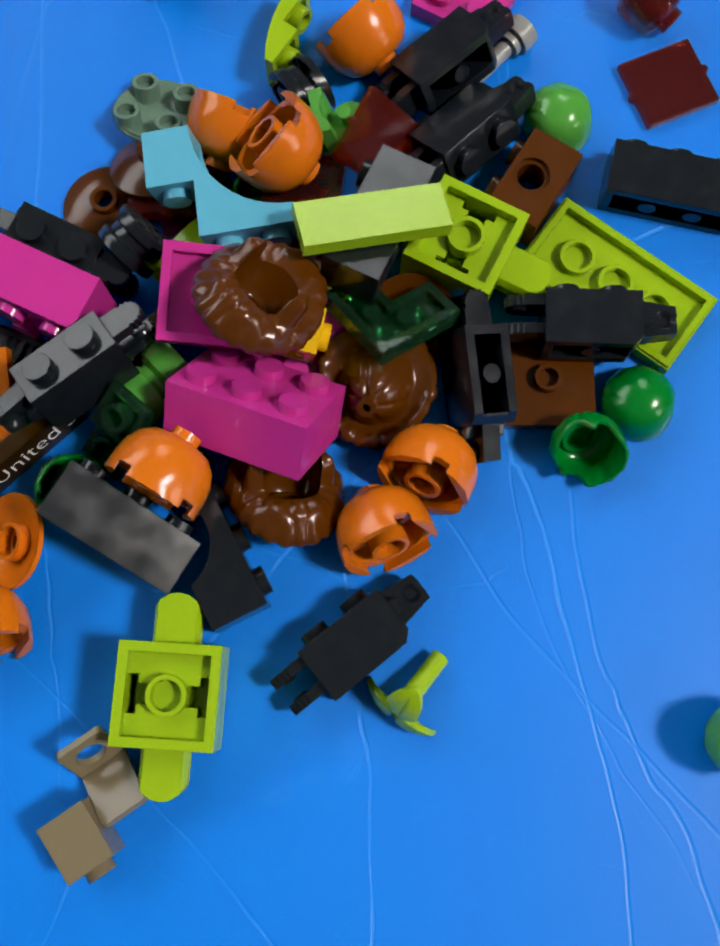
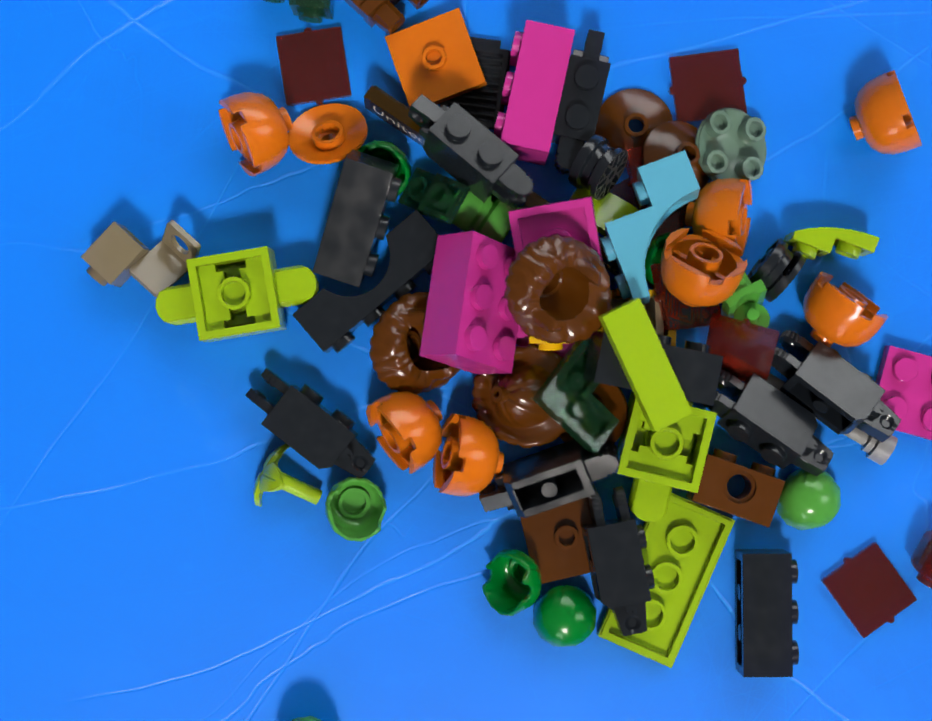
camera: 80 degrees right, 10 degrees up
orange cylinder [104,425,212,522] -> none
none -> bright green hair [325,476,387,542]
none -> clear red piece [668,48,747,122]

